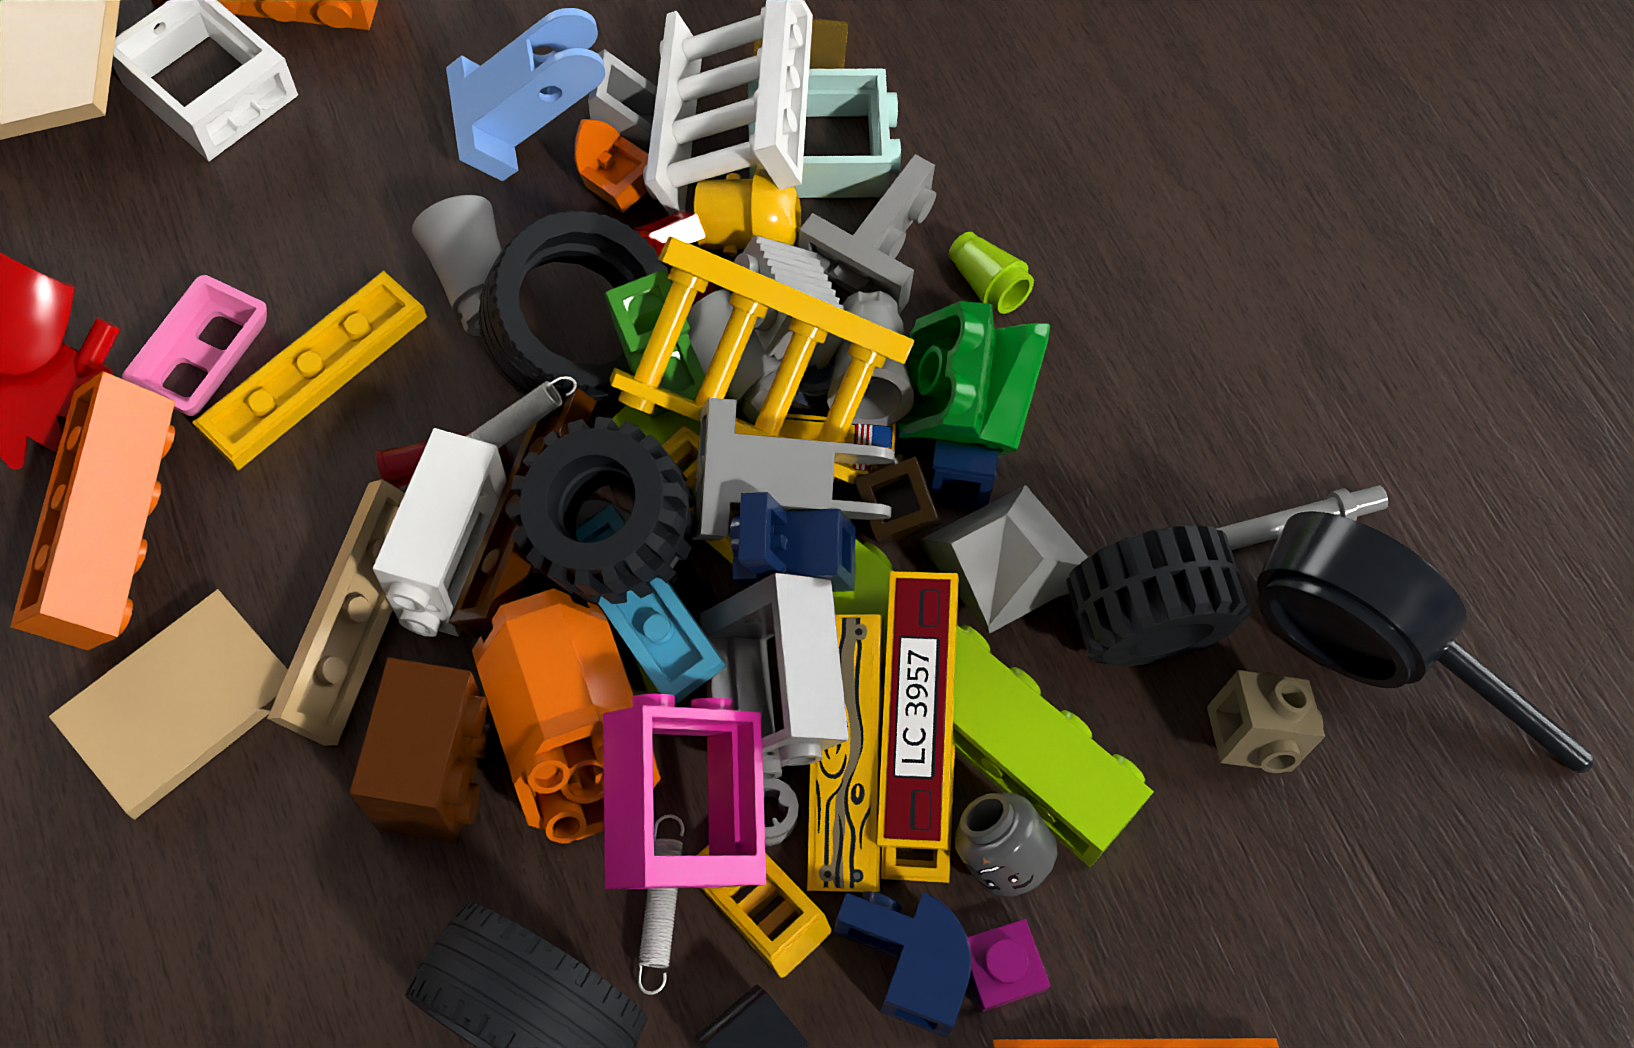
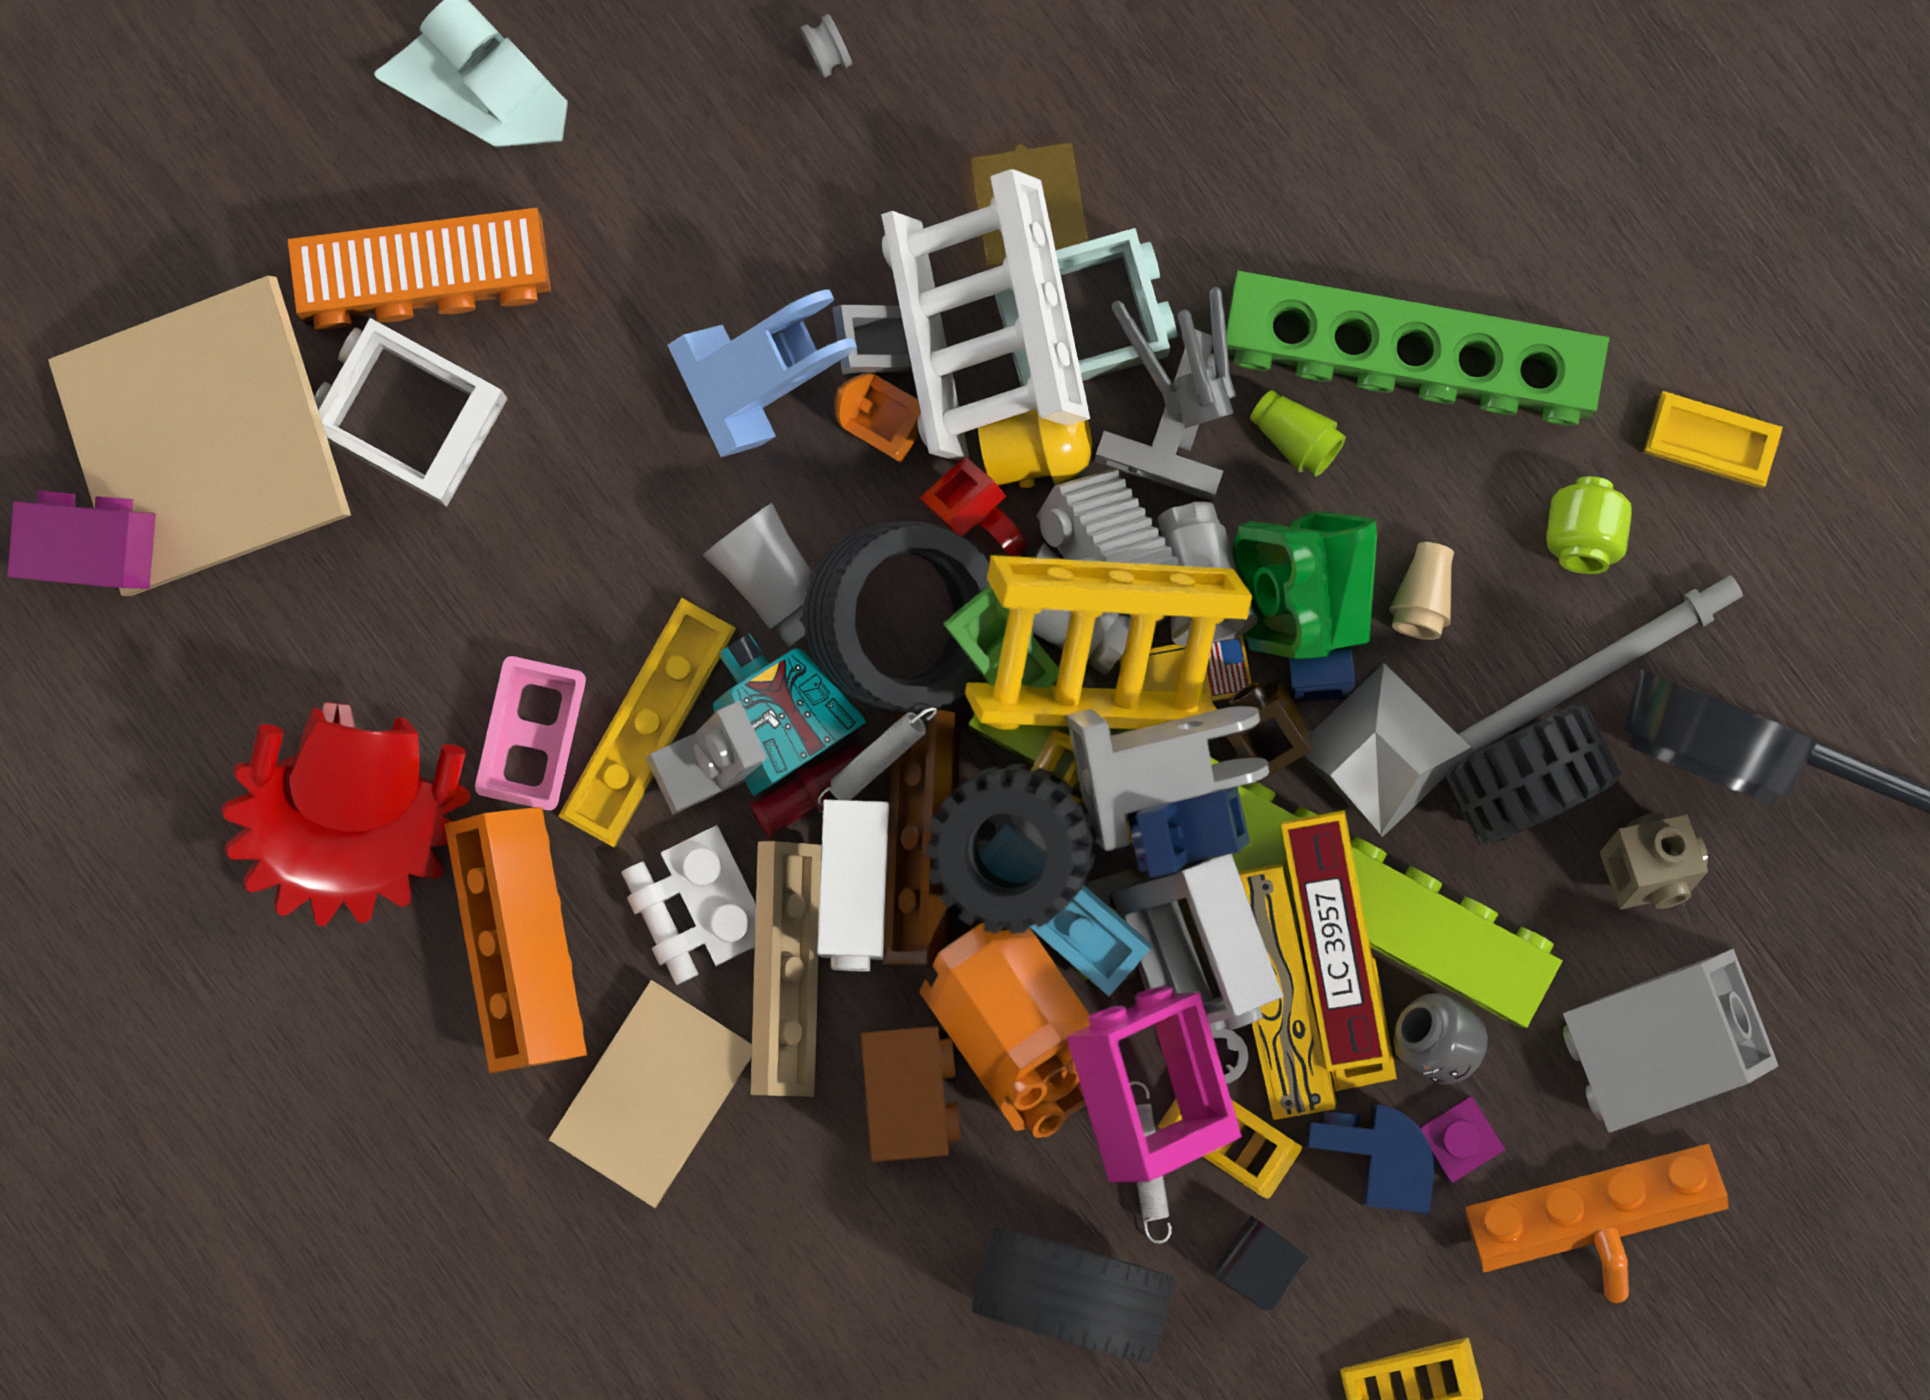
camera: 10 degrees left, 20 degrees up
none -> white plate [621,825,756,985]
none -> light grey bracket [646,701,767,815]
none -> teal torso [713,633,867,796]
none -> dark grey plant [1112,287,1236,428]
none -> bright green brick [1226,271,1609,426]
none -> tan cone [1389,542,1454,640]
none -> lime head [1546,476,1632,574]
none -> light grey slope [1563,948,1779,1133]
none -> yellow tile [1643,391,1783,489]

